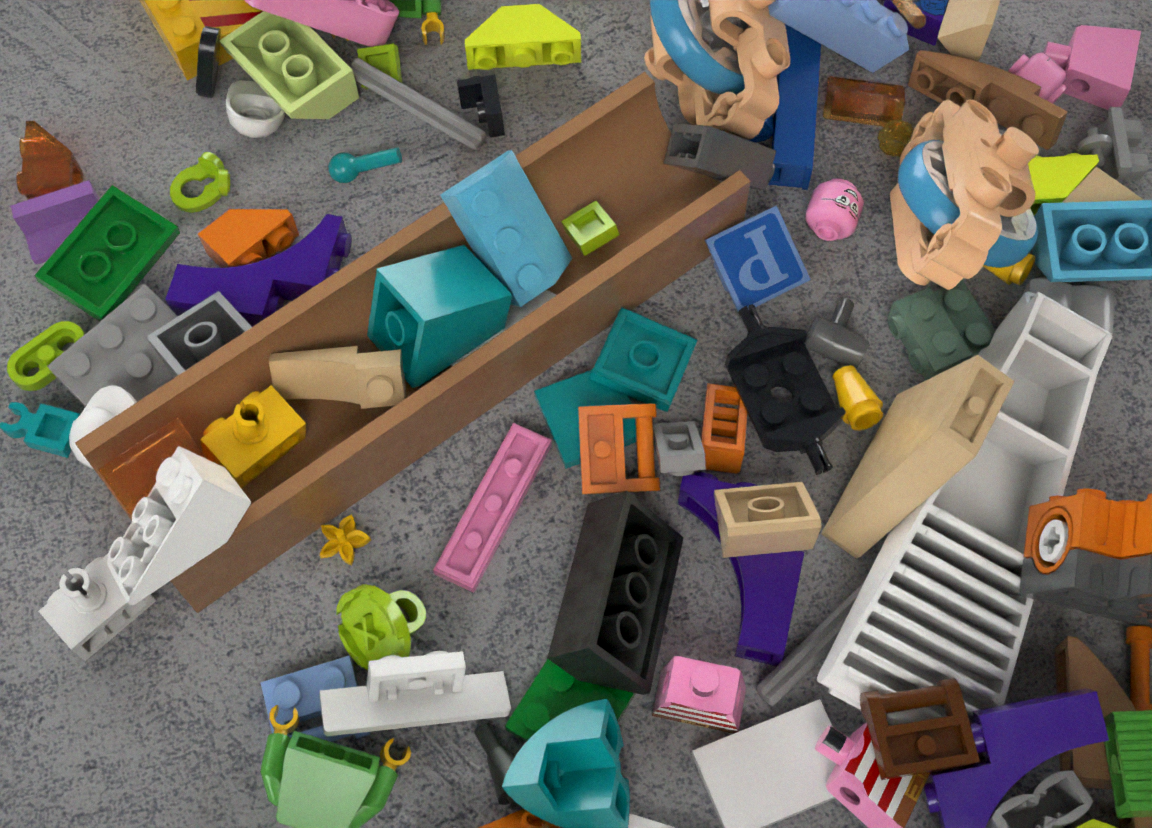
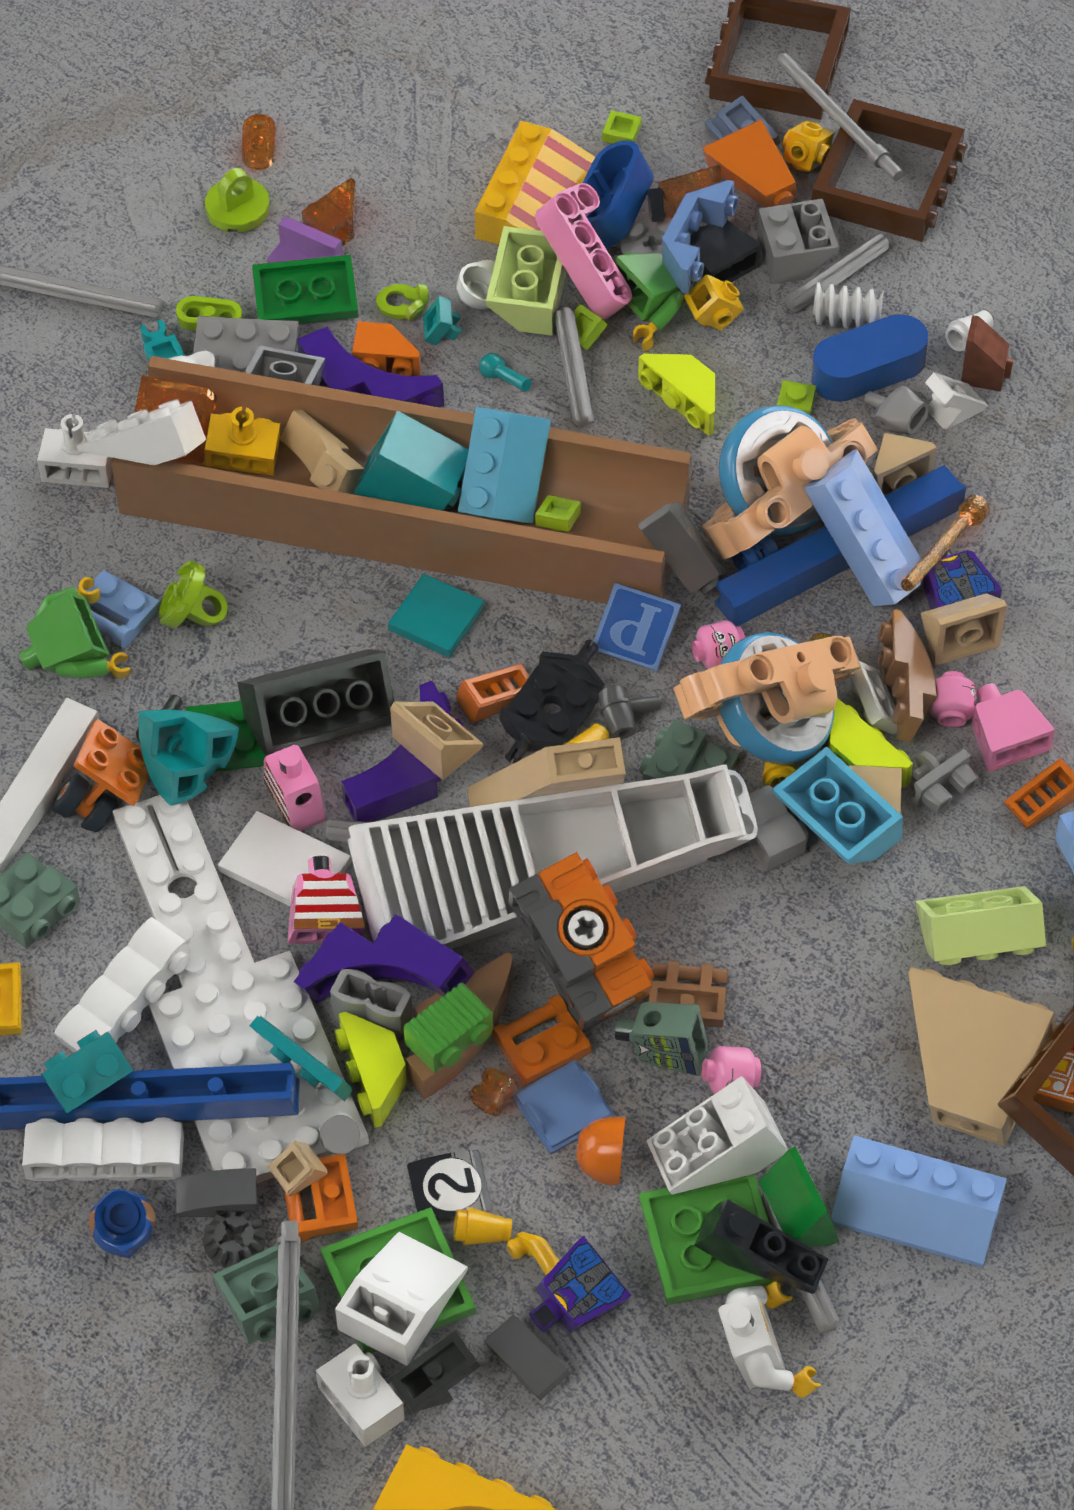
camera: 50 degrees right, 10 degrees down
black tile [196,26,221,99] -> none
yellow plant [319,514,371,566] -> none
white bracket [319,651,511,736] -> none
bright pink tile [433,423,552,593] -> none
black bracket [457,74,505,138] -> none
orange plate [578,404,660,494] -> none
teal tile [589,307,698,412] -> none
light grey plate [653,421,706,476] -> none
clear orange slope [823,76,905,128] -> none
reddish brown plate [860,678,980,781] -> none
none -> teal tile [423,296,462,345]

